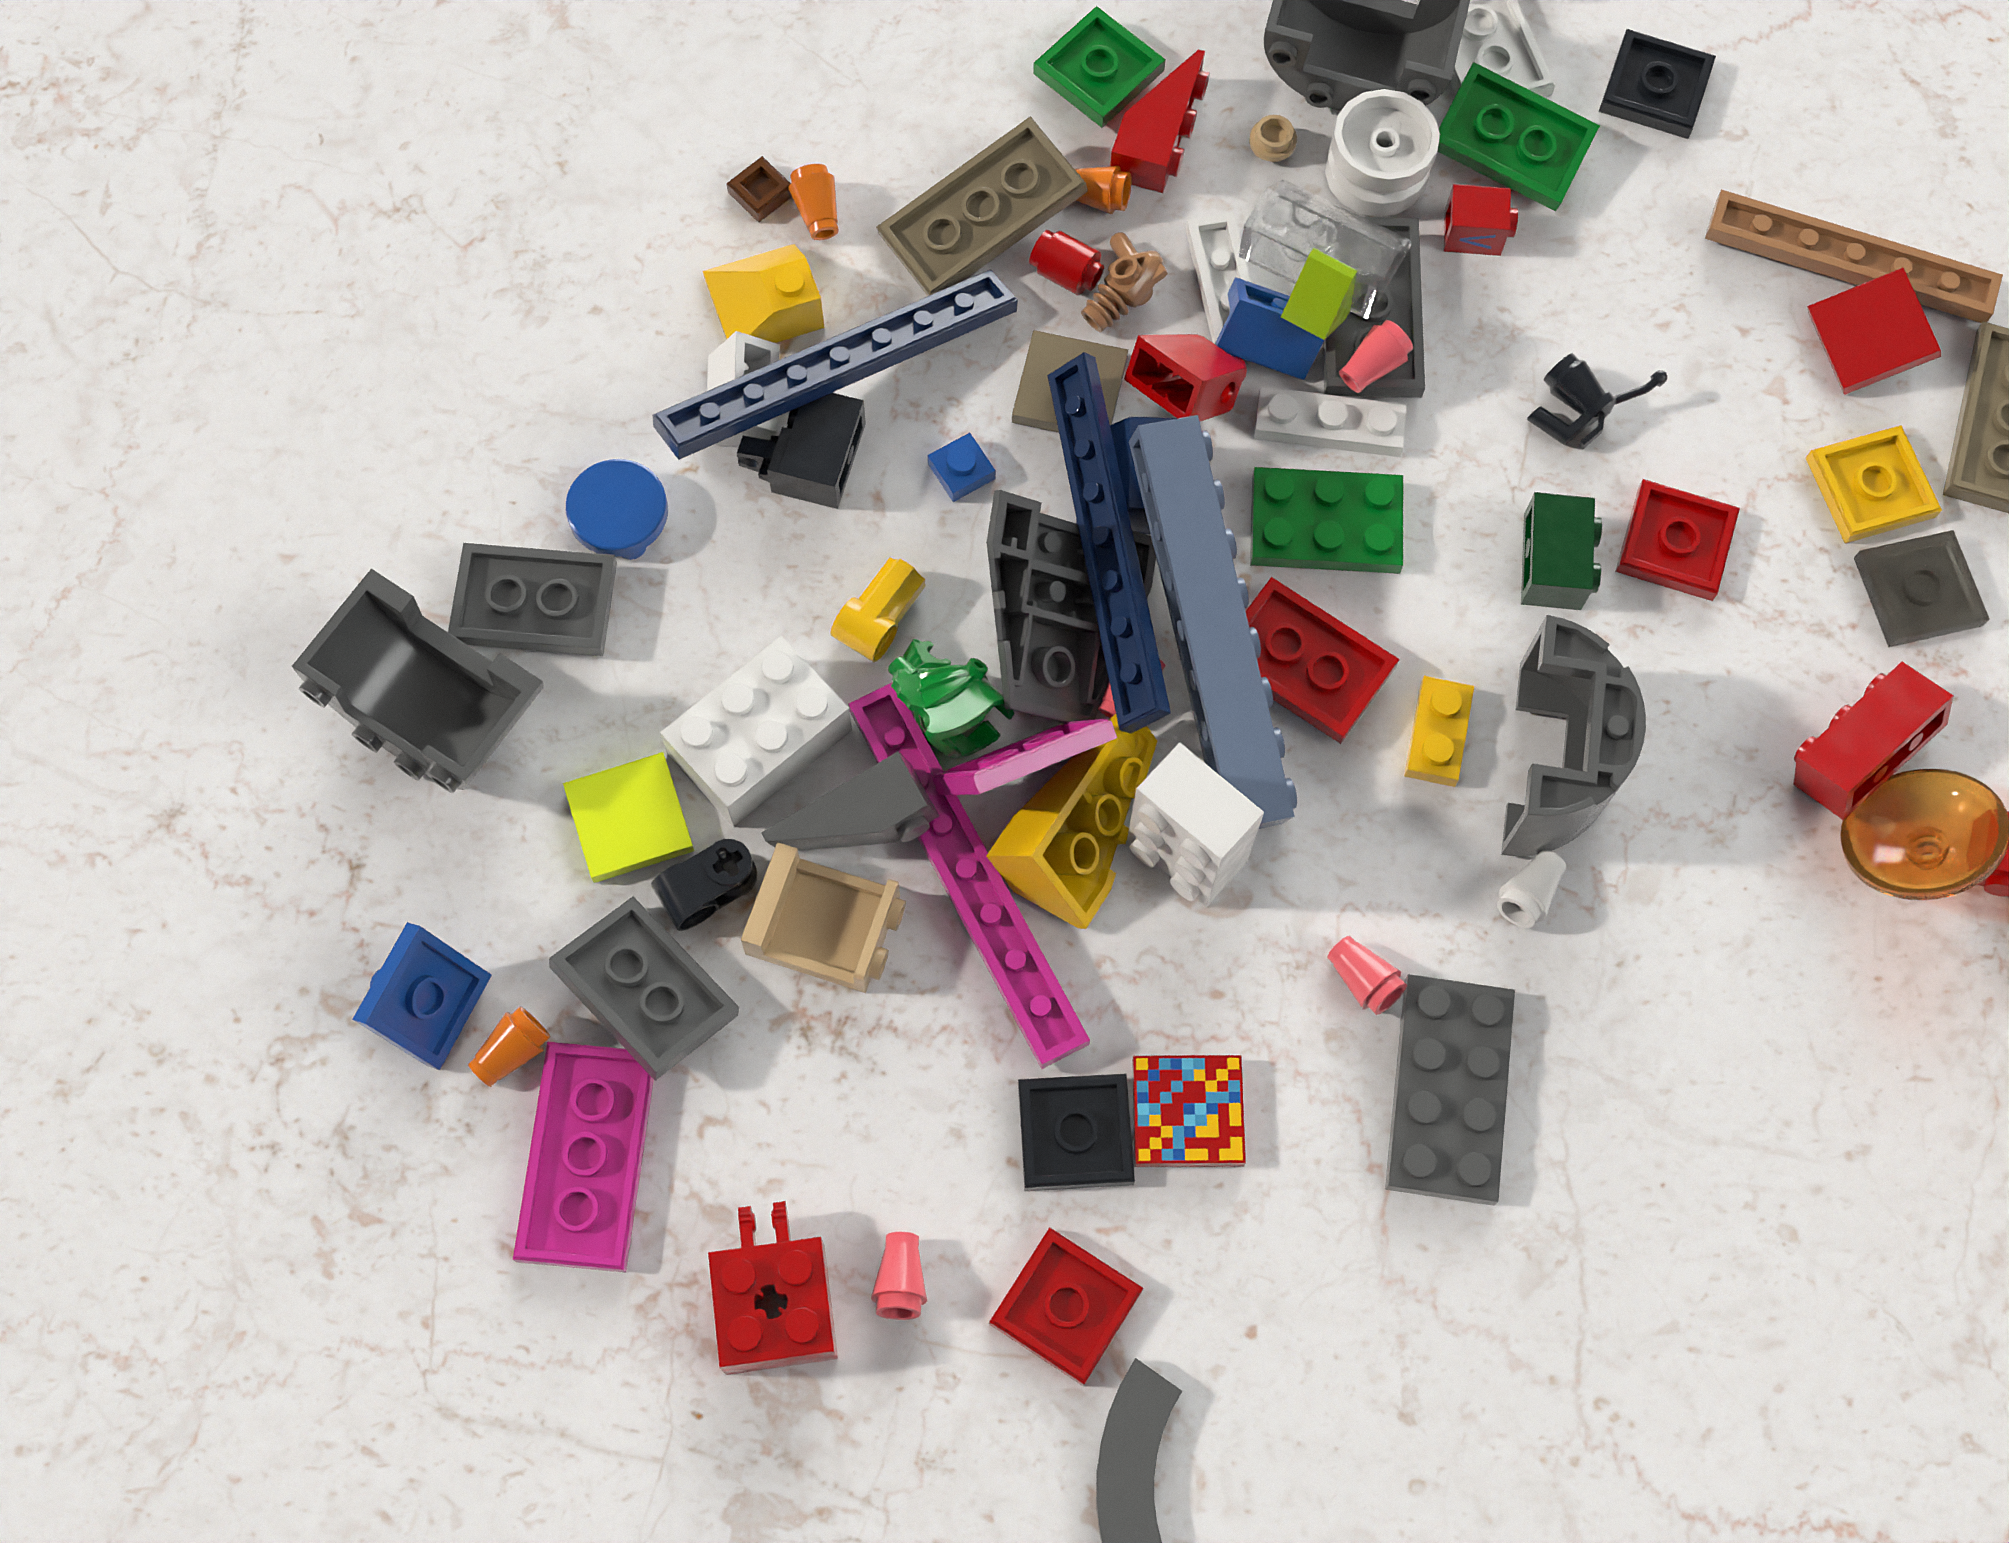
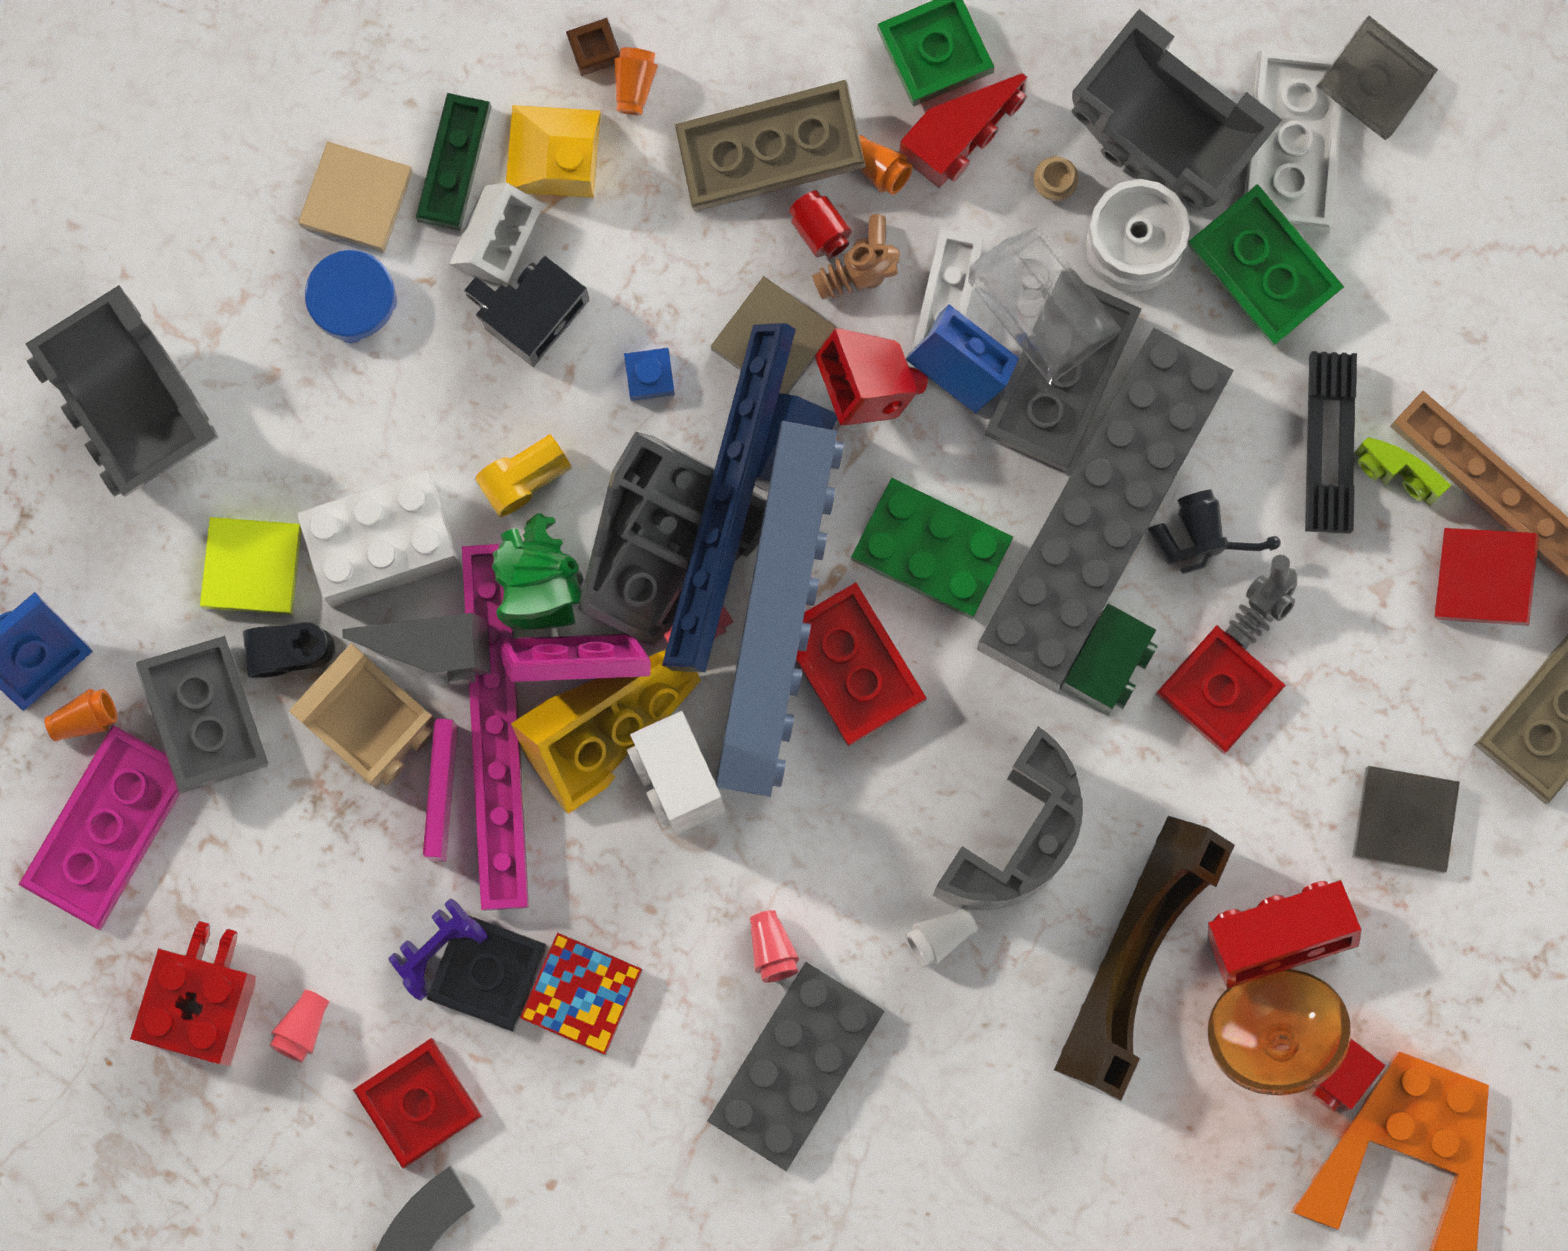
camera: 30 degrees right, 10 degrees up
dark grey plate [448,543,617,656] -> none
dark blue tile [652,269,1018,460] -> none
white plate [1254,386,1407,457] -> none
lime slope [1281,248,1358,340] -> none
coral cone [1339,320,1413,393] -> none
yellow plate [1404,676,1475,787] -> none
red brick [1443,184,1518,256] -> none
black tile [1598,29,1716,139] -> none
yellow tile [1805,425,1942,543] -> none
none -> tan tile [298,141,413,252]
none -> dark purple piece [388,898,487,1001]
none -> dark green tile [416,93,492,231]
none -> dark pink tile [423,718,458,862]
none -> dark grey brick [977,327,1234,693]
none -> dark brown arch [1054,815,1235,1101]
none -> dark grey piece [1225,555,1298,649]
none -> black container [1305,351,1357,534]
none -> lime slope [1354,437,1451,506]

